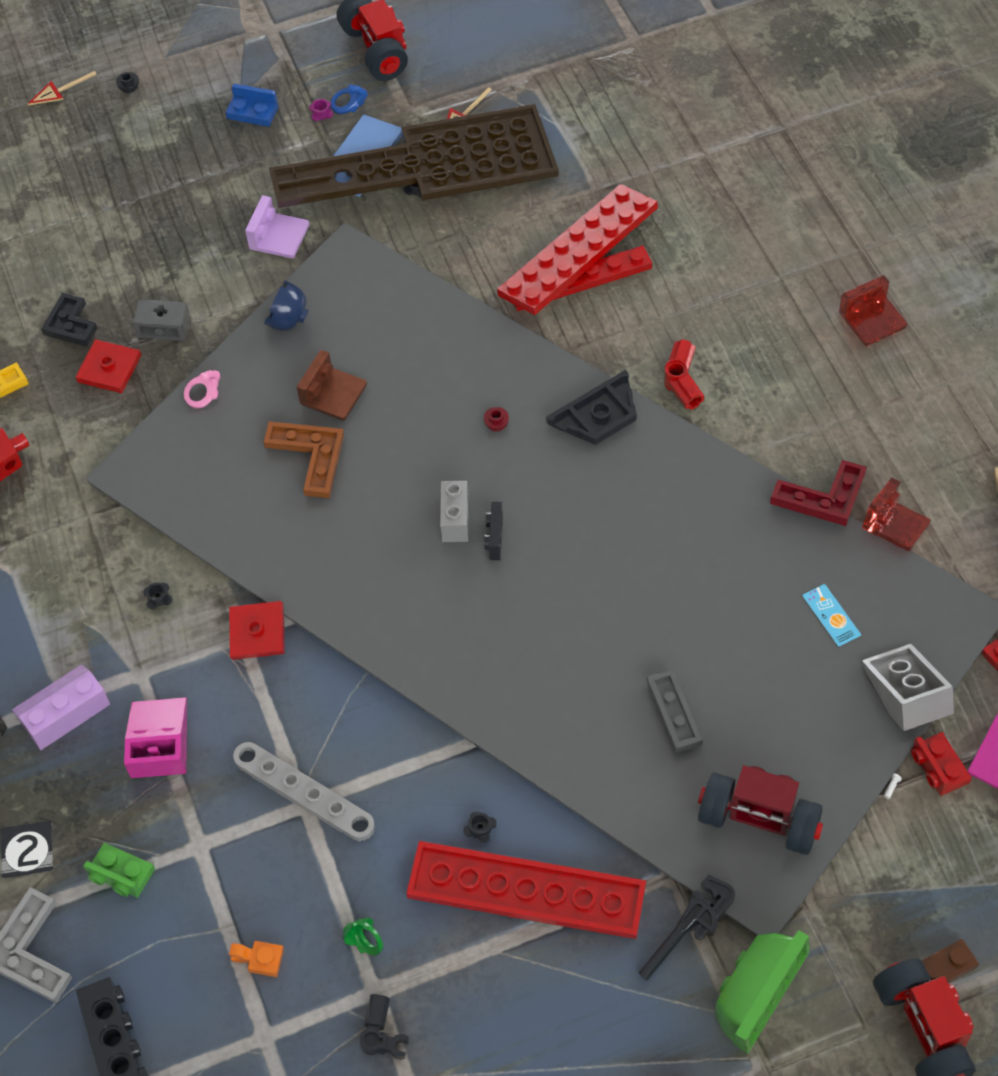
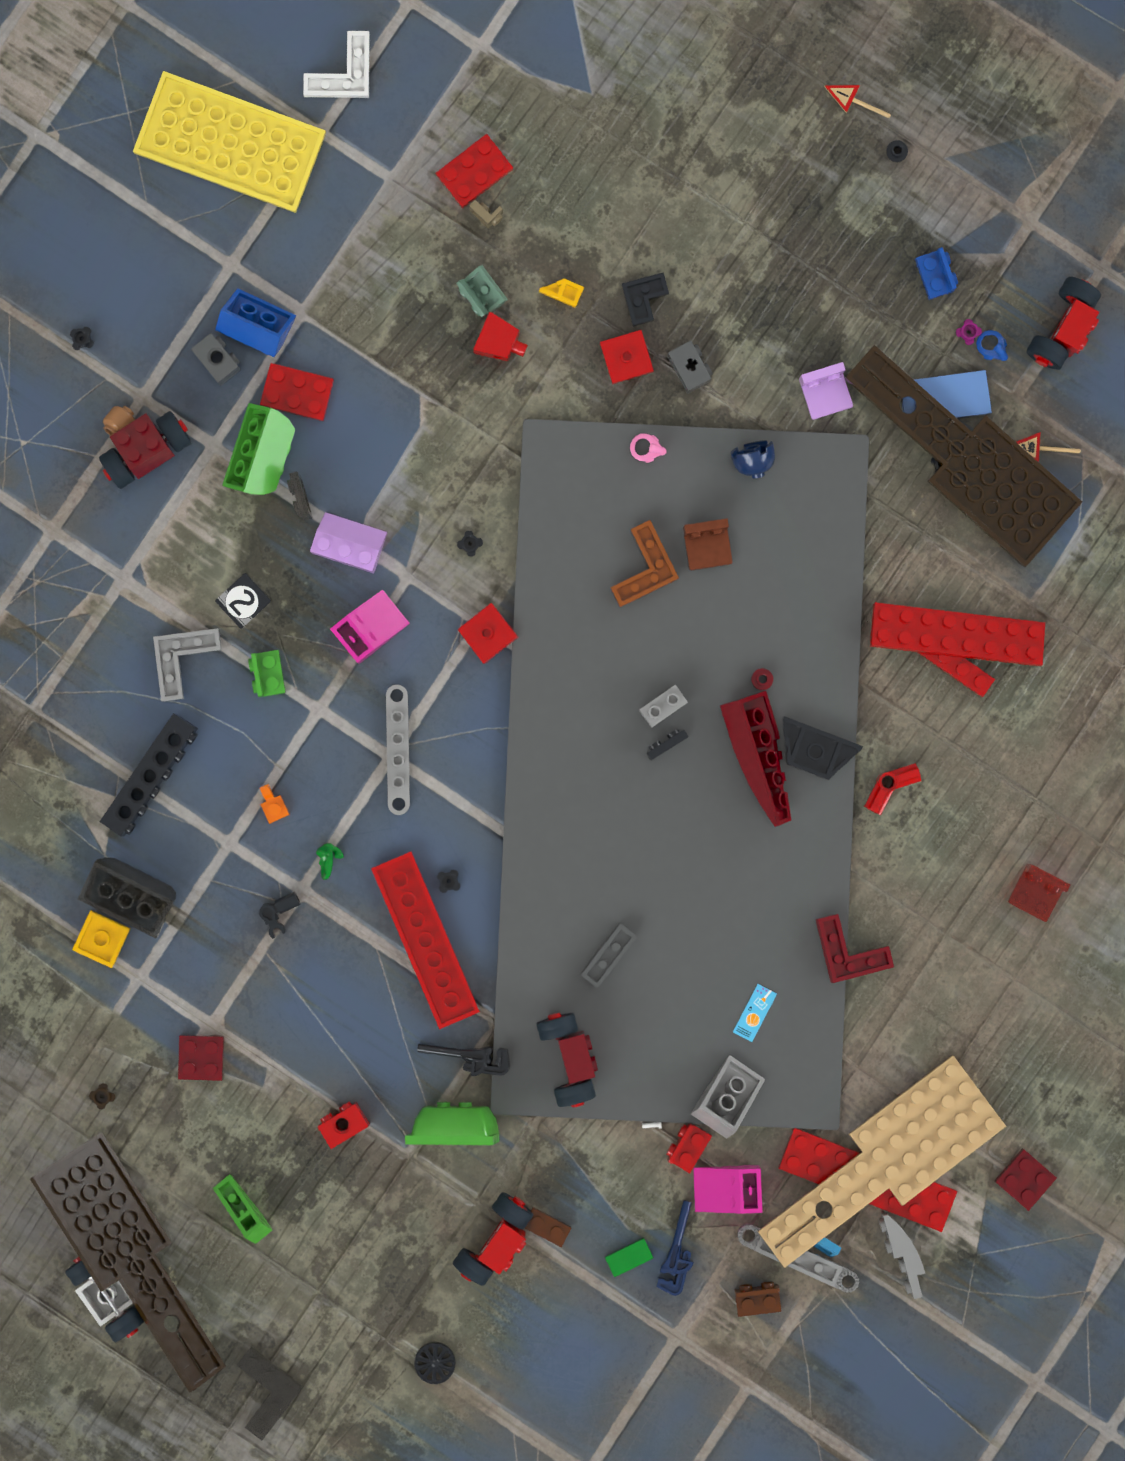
camera: 45 degrees right, 30 degrees up
clear red bracket [862,477,931,551] -> none
none -> dark red wedge [720,691,791,827]

